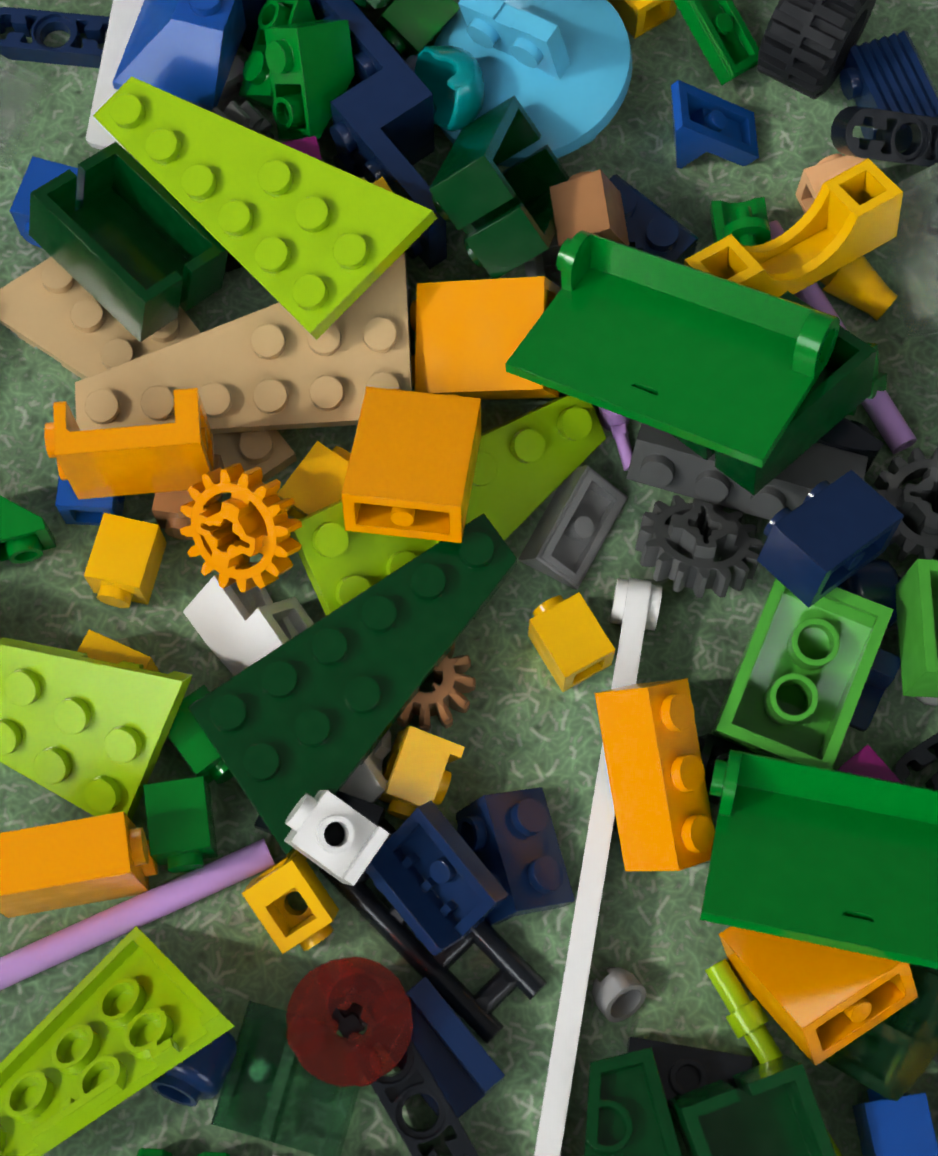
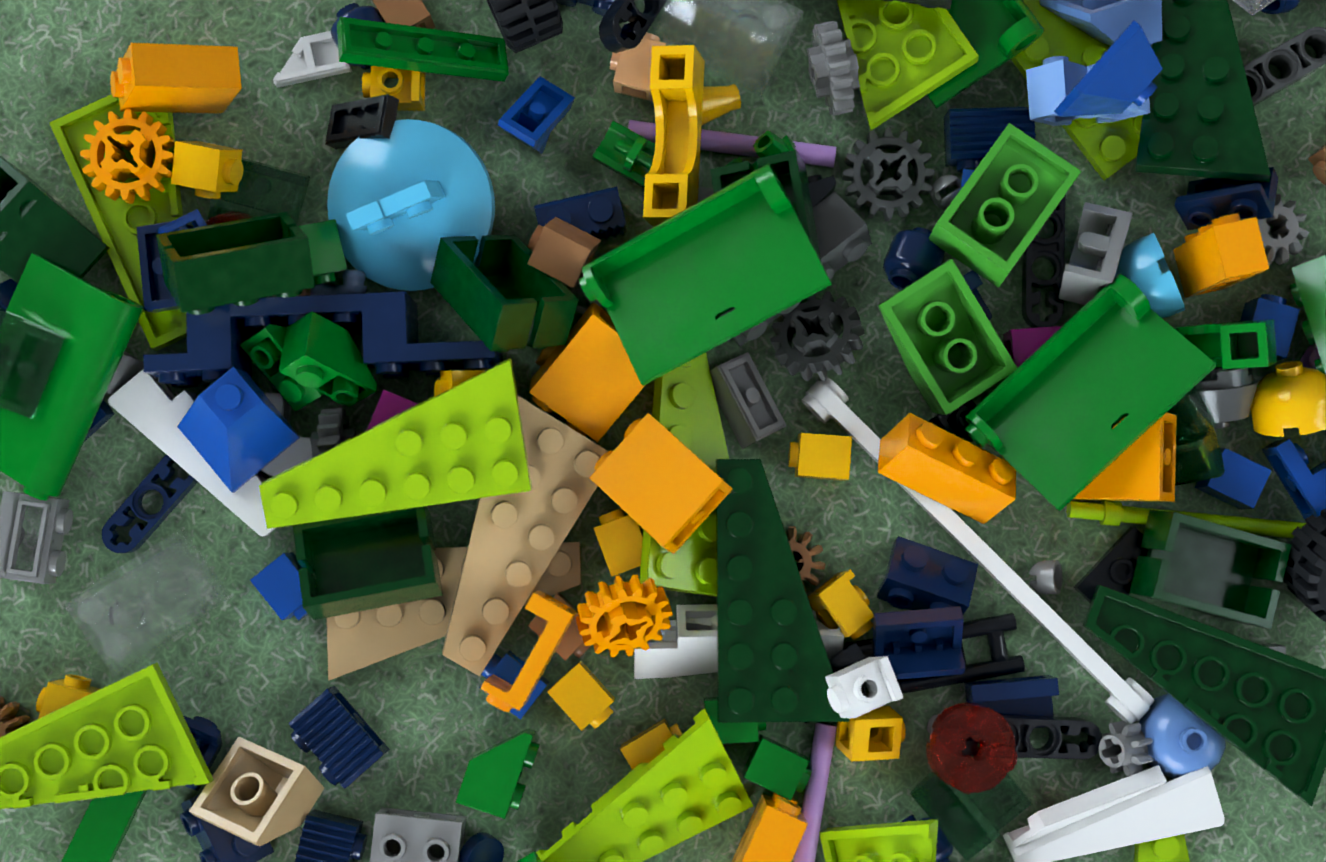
camera: 55 degrees left, 15 degrees up
teal hair [414,46,484,132] -> none
dark blue brick [757,470,904,608] -> none

